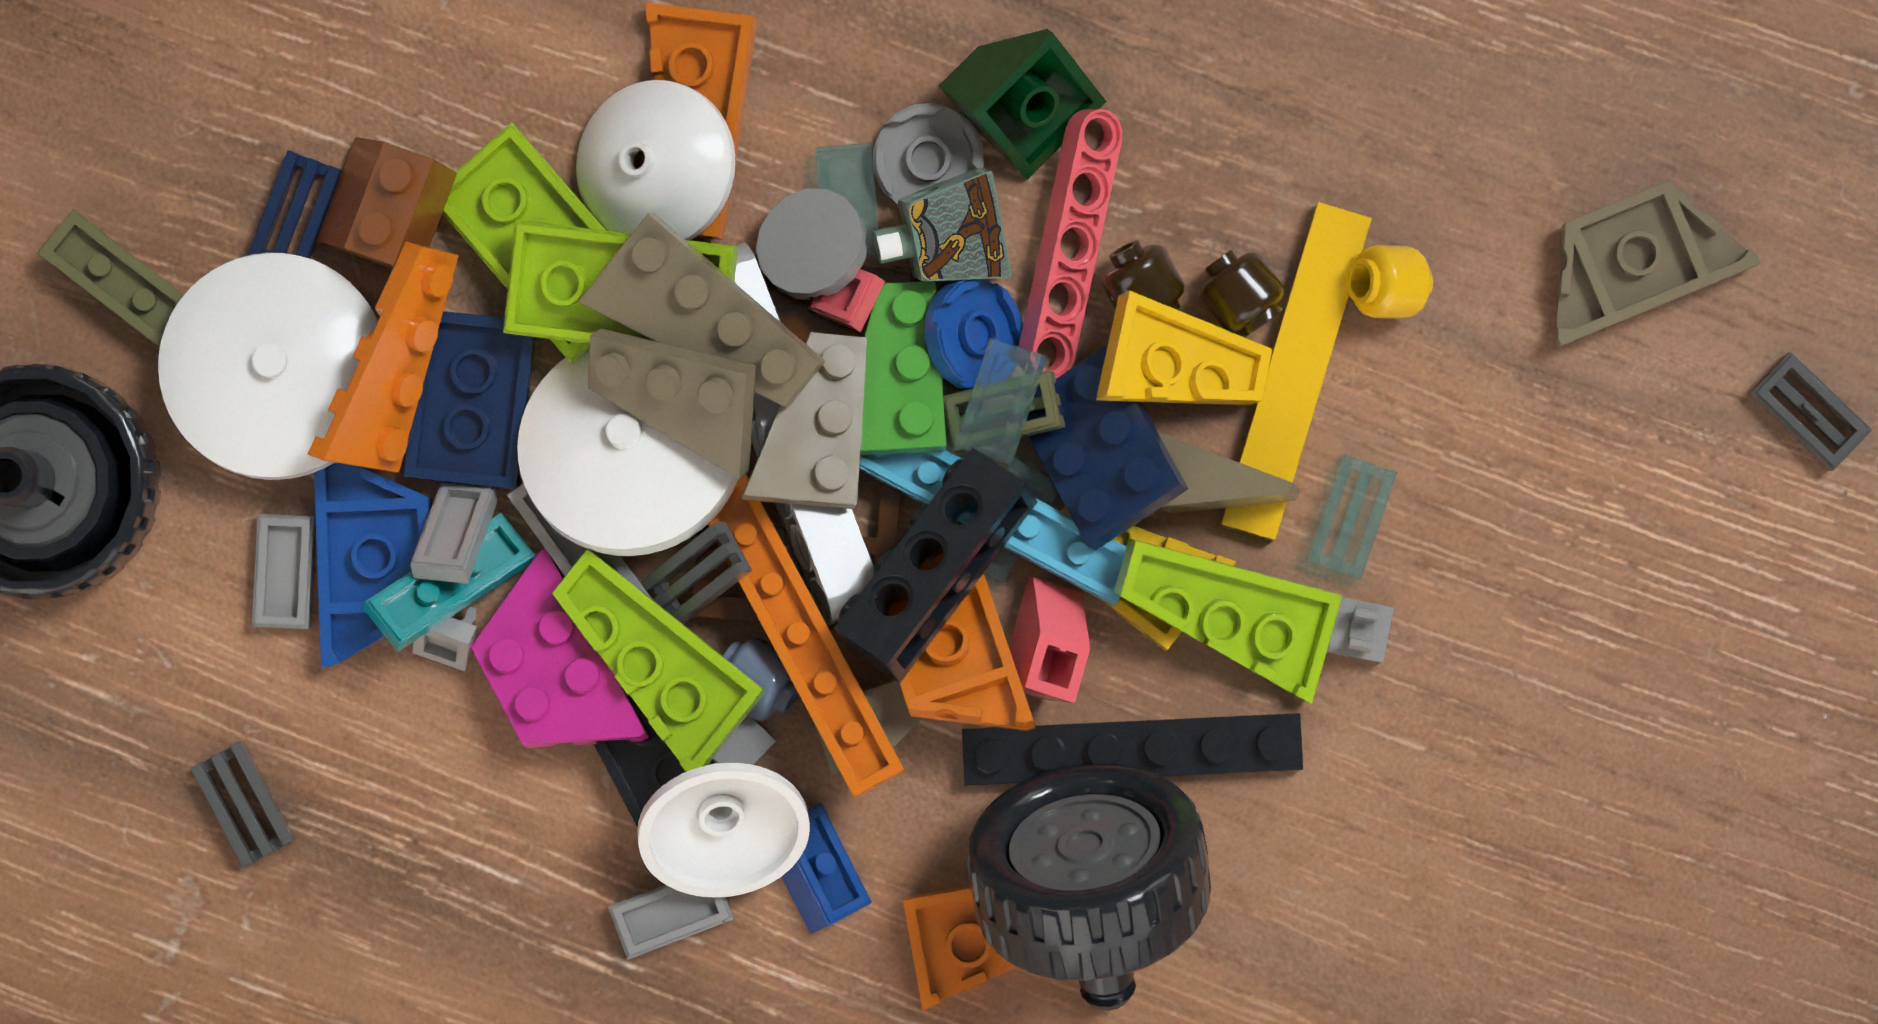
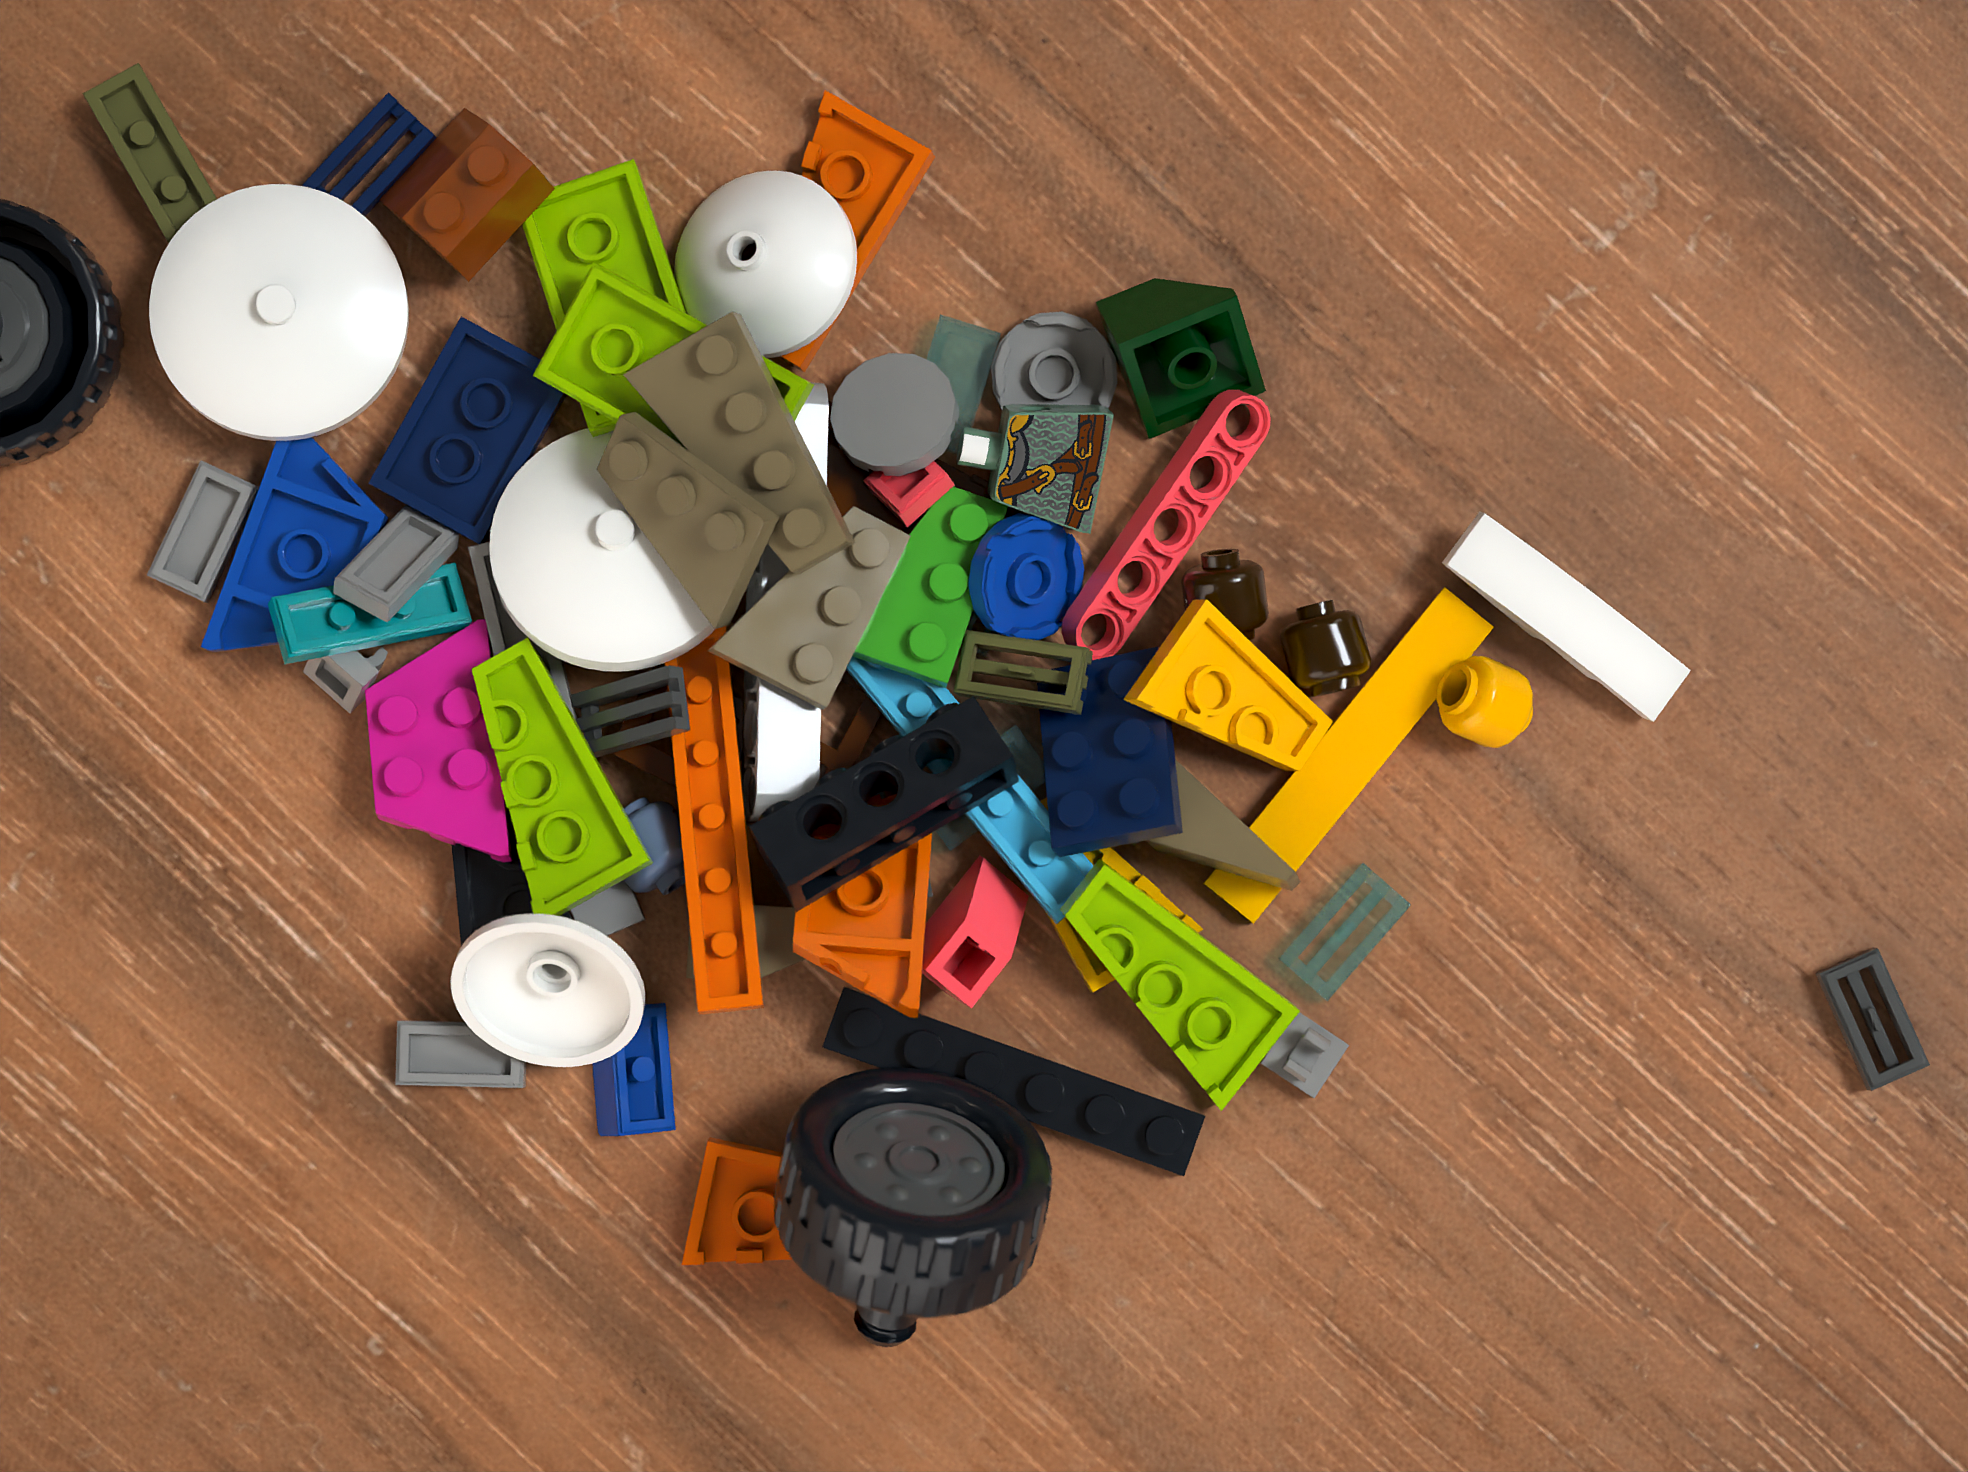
camera: 20 degrees right, 0 degrees up
dark grey tile [190,741,296,867] -> none
orange wing [307,241,459,473] -> none
clear light blue tile [955,338,1047,465] -> none
dark tan wing [1554,180,1761,348] -> none
none -> white slope [1442,511,1691,722]

